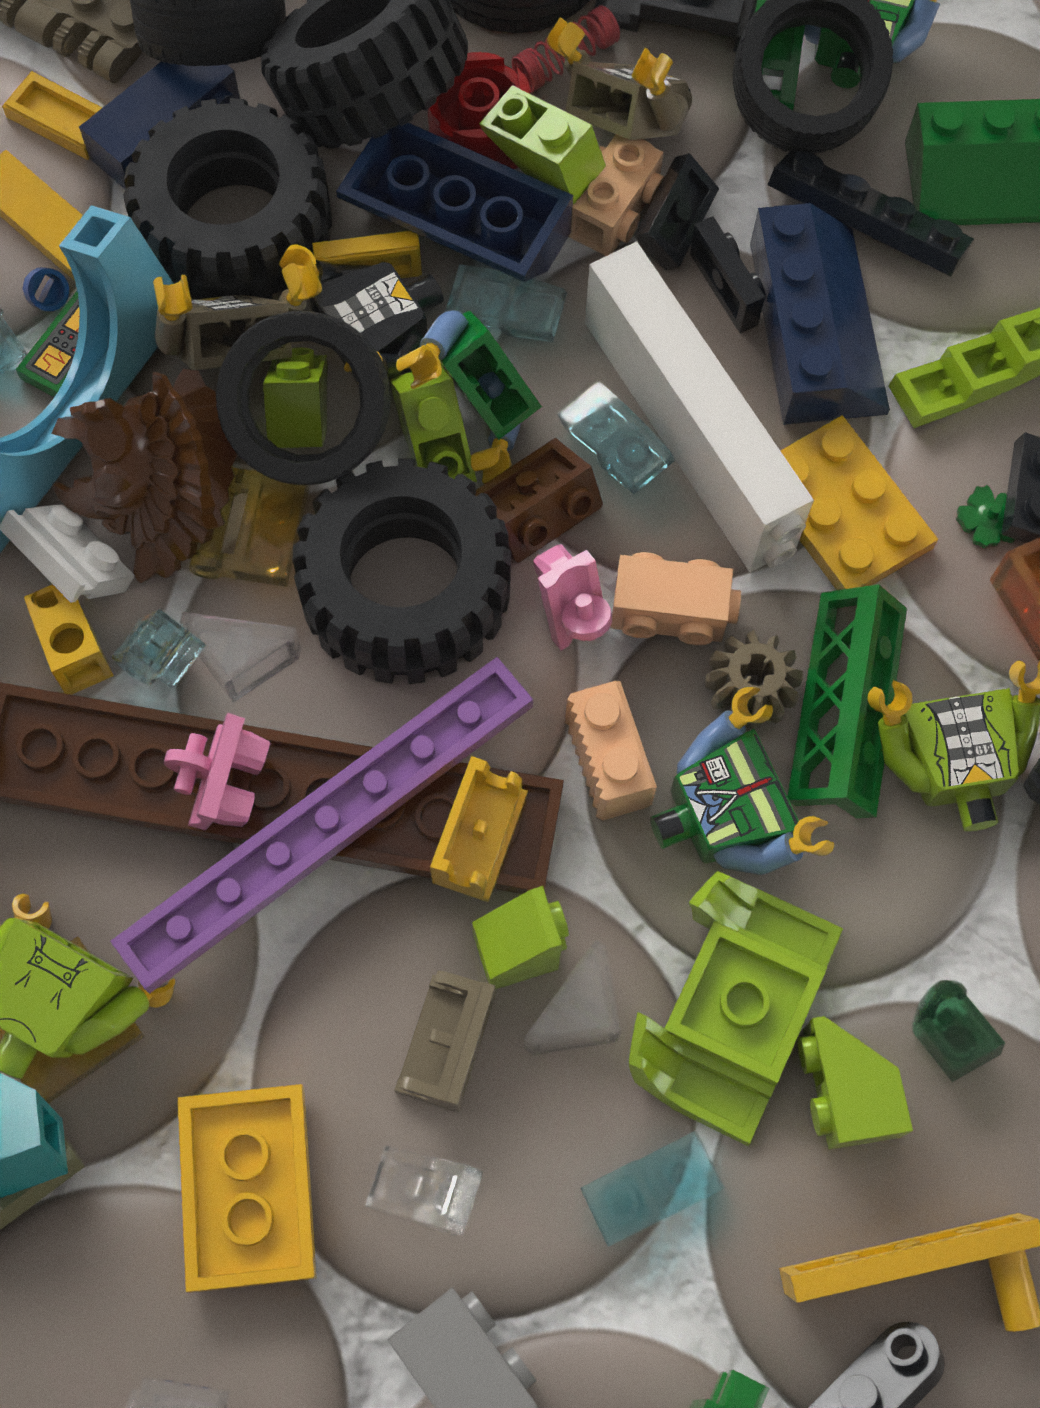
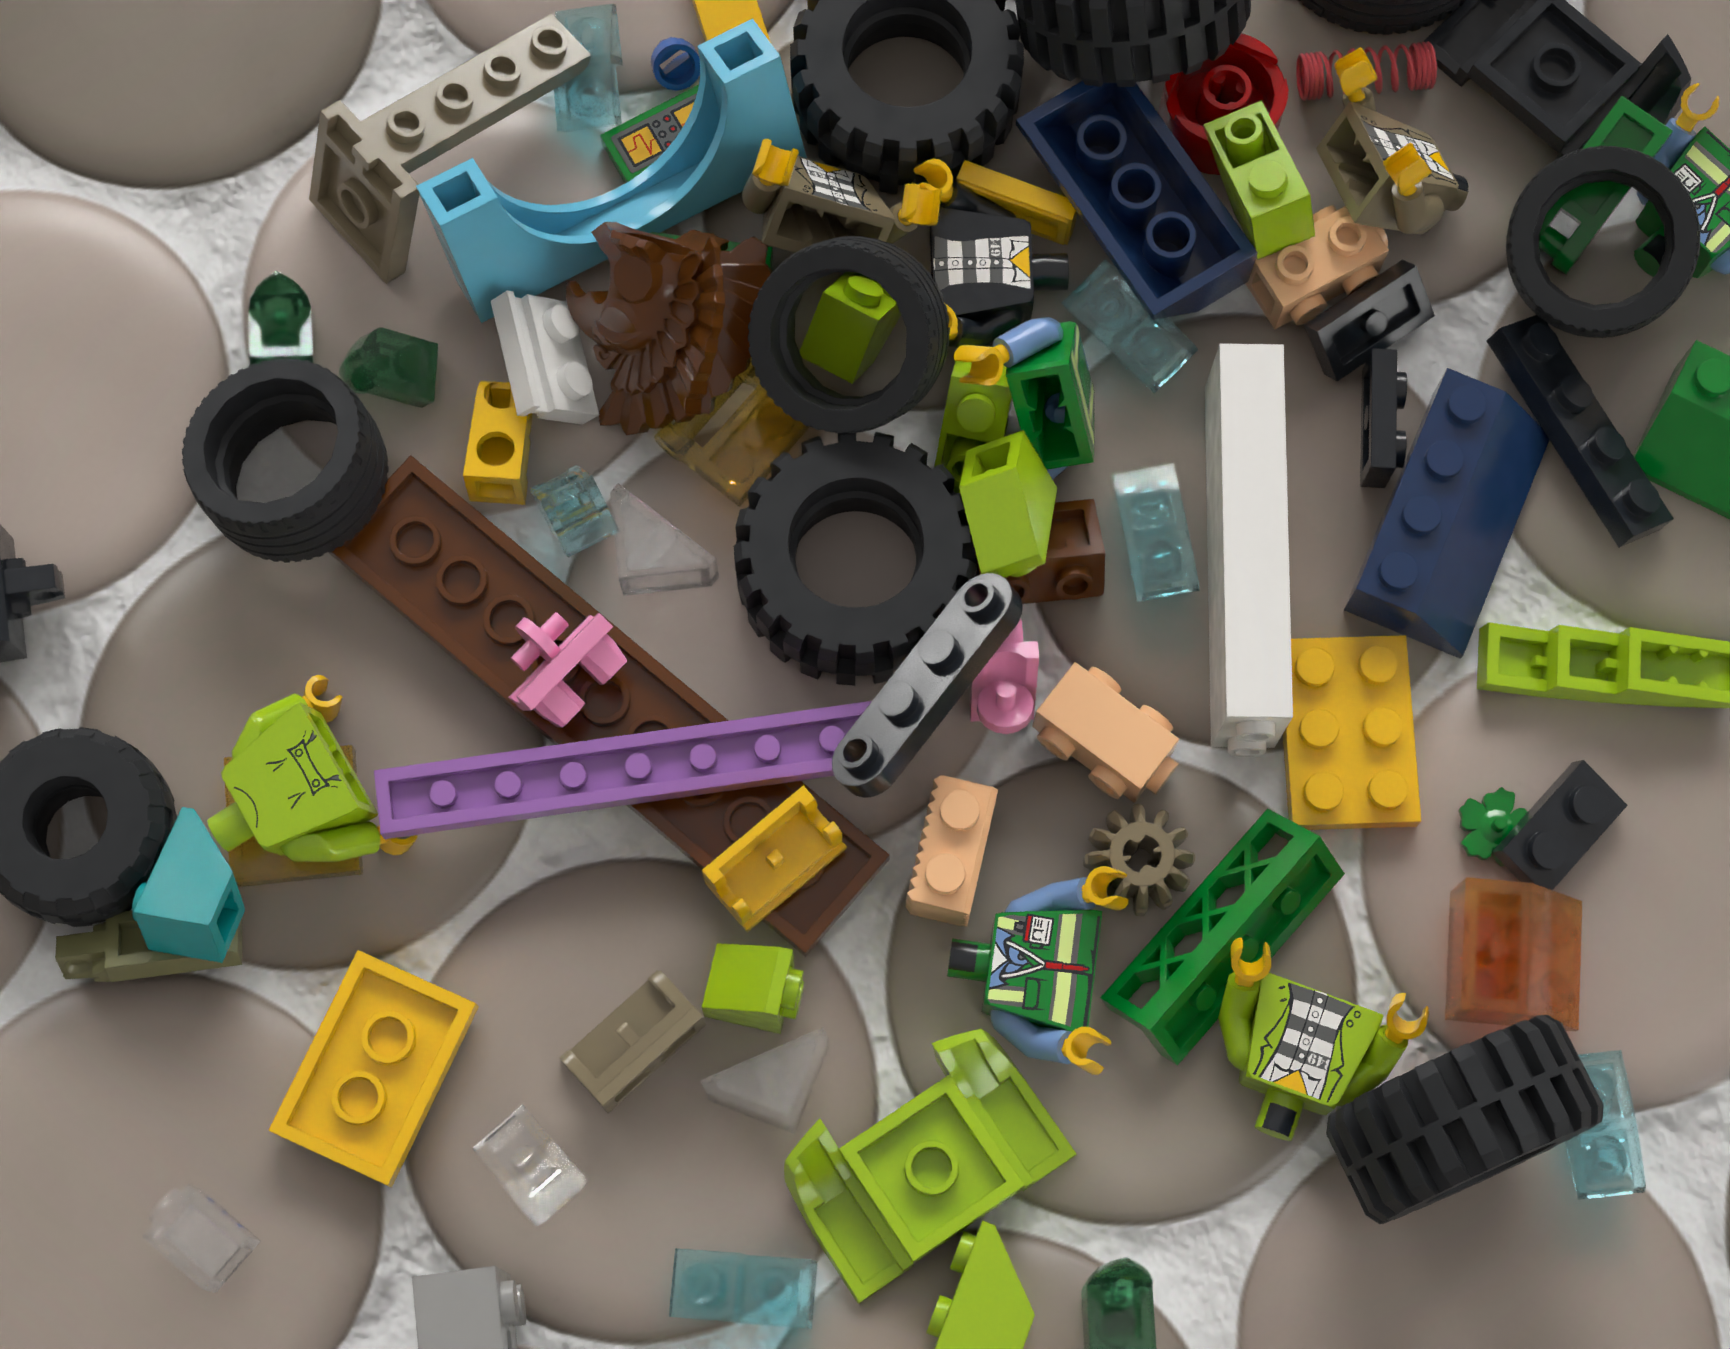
camera: 30 degrees right, 5 degrees up
none -> plate [832,573,1023,798]
none -> lime slope [959,430,1057,578]

